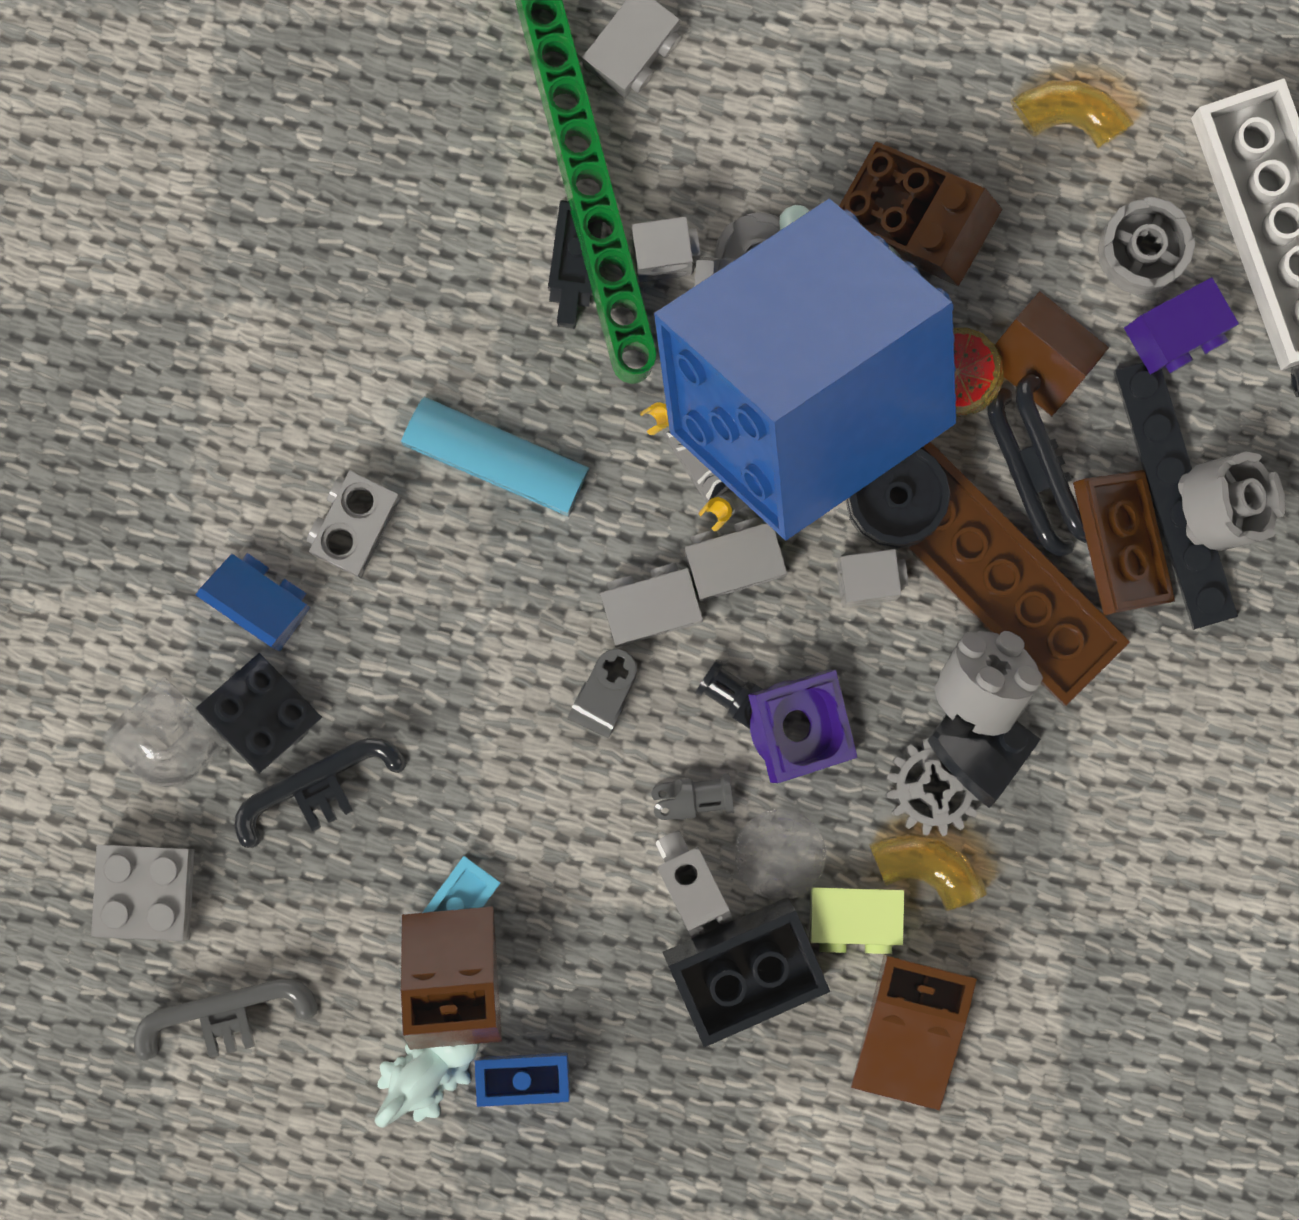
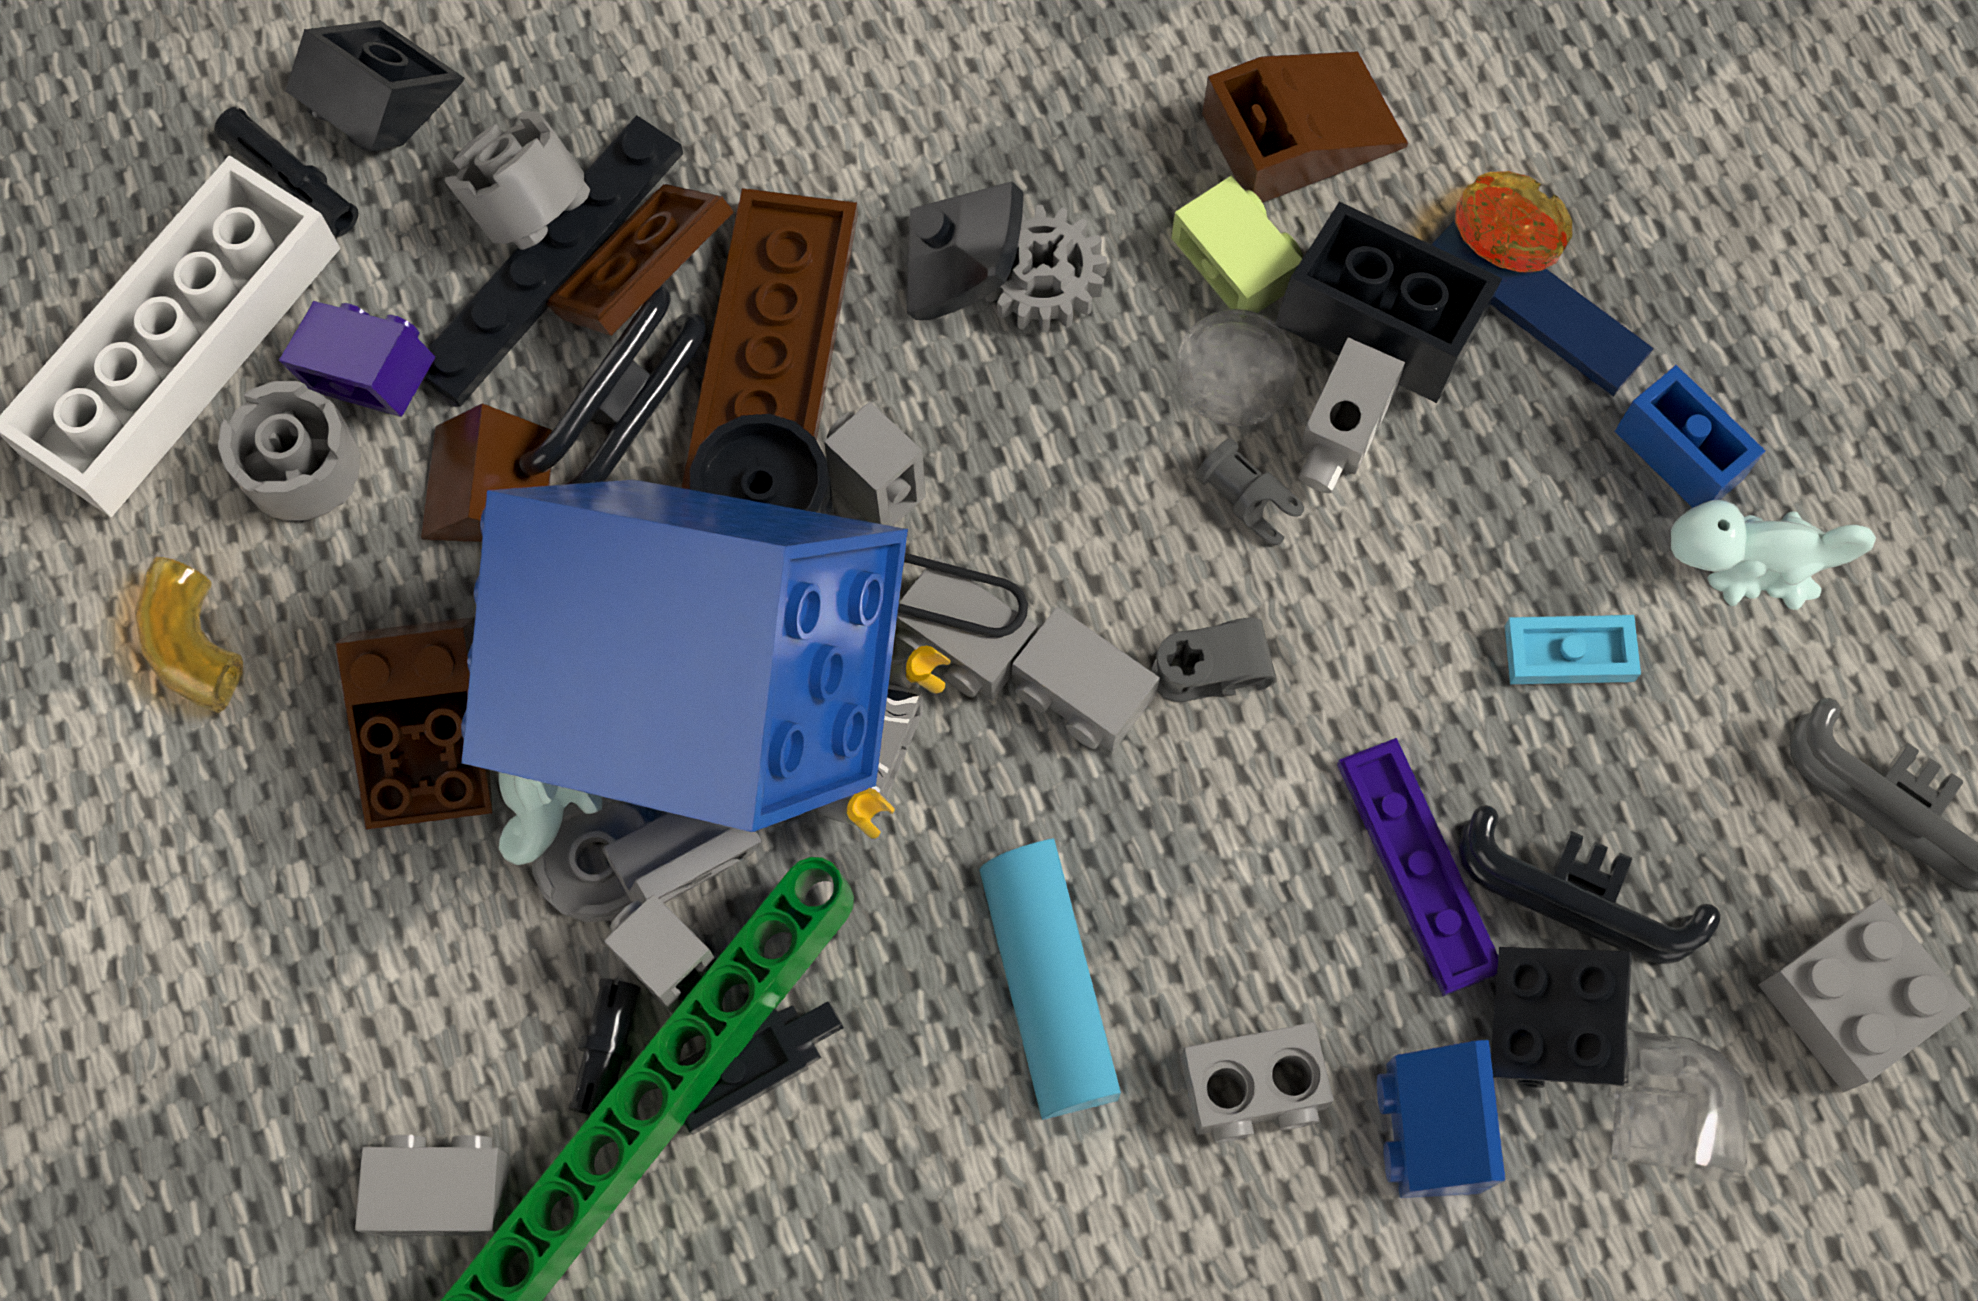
camera: 125 degrees left, 15 degrees down
reddish brown slope [401,906,502,1050] -> none
black connector [695,659,764,730] -> none
dark purple piece [748,670,858,784] -> none
clear yellow cylinder [869,833,988,911] -> none
light grey brick [934,631,1043,736] -> none
none -> black pin [569,978,641,1115]
none -> black piece [898,553,1028,637]
none -> dark purple tile [1337,738,1498,997]
none -> dark blue tile [1432,212,1654,397]
none -> tile [1455,171,1572,272]

